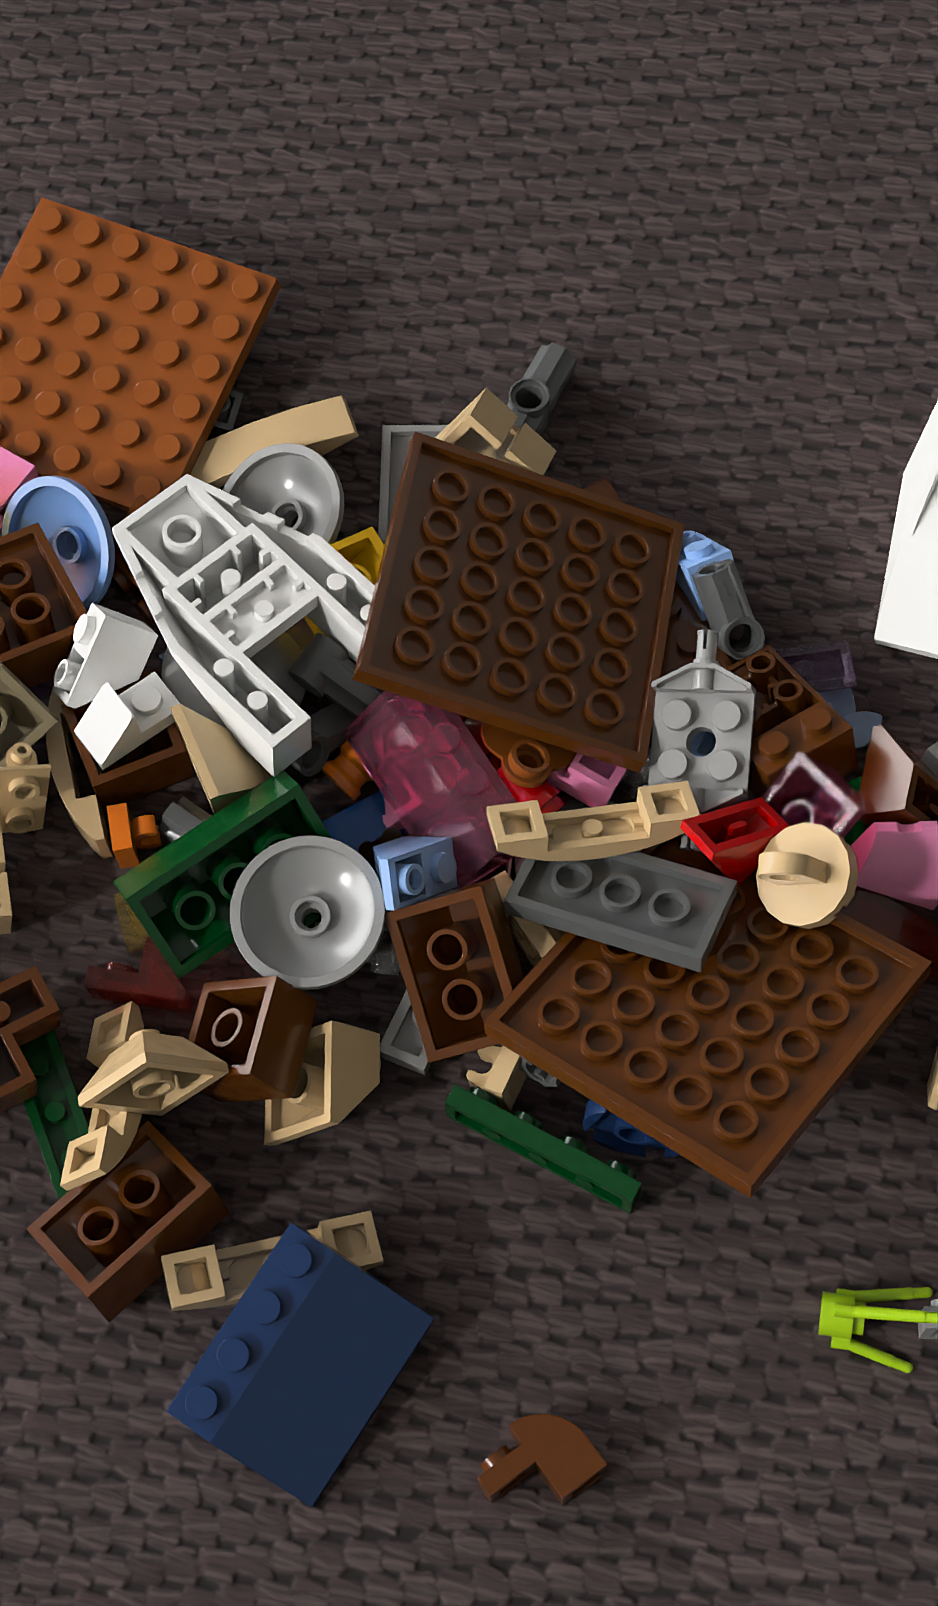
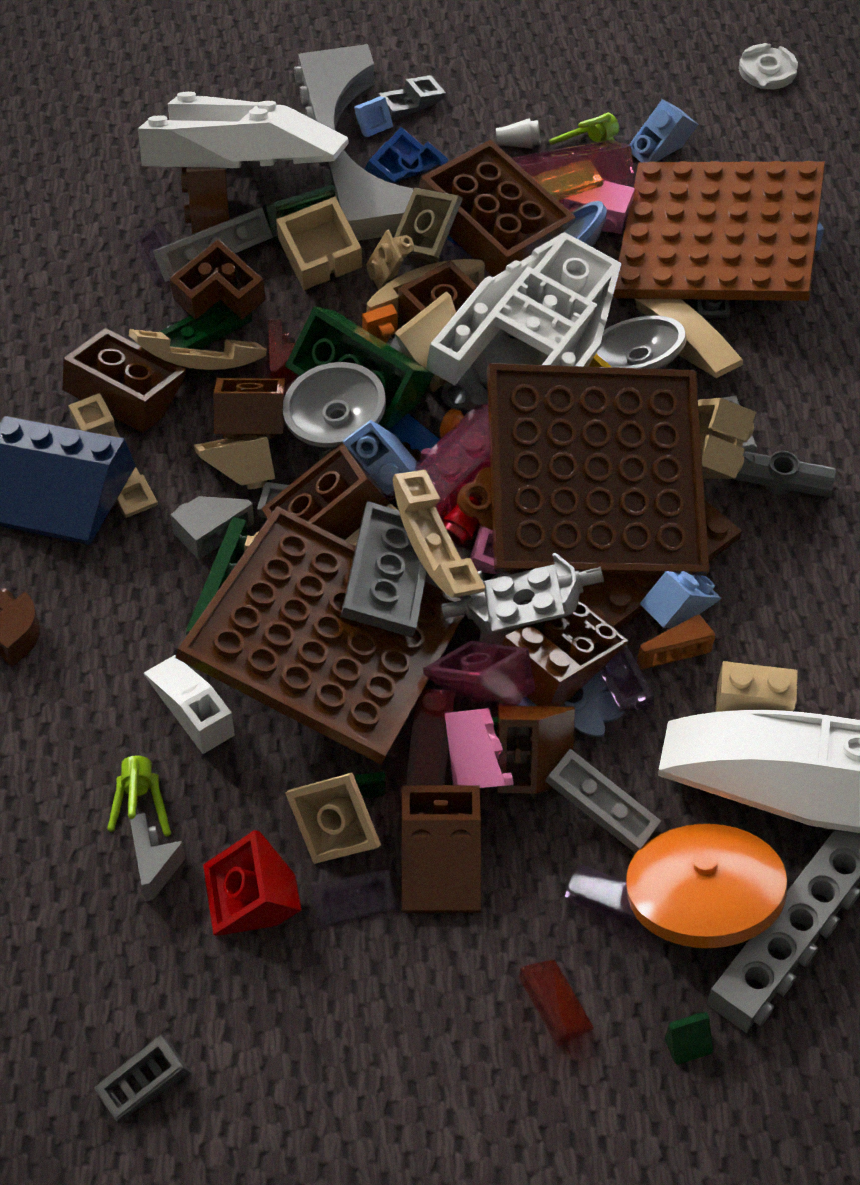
camera: 70 degrees right, 10 degrees down
white slope [54,603,158,709] -> none
white slope [74,671,180,770] -> none
tan slope [78,1029,229,1116] -> none
red slope [680,797,790,886] -> none
dark grey piece [692,559,765,660] -> none
tan tile [756,822,859,929] -> none
none -> white slope [144,655,235,754]
none -> light grey slope [170,496,254,560]
none -> dark green slope [353,771,385,799]
none -> dark orange slope [636,614,715,670]
none -> tan brick [716,661,797,712]

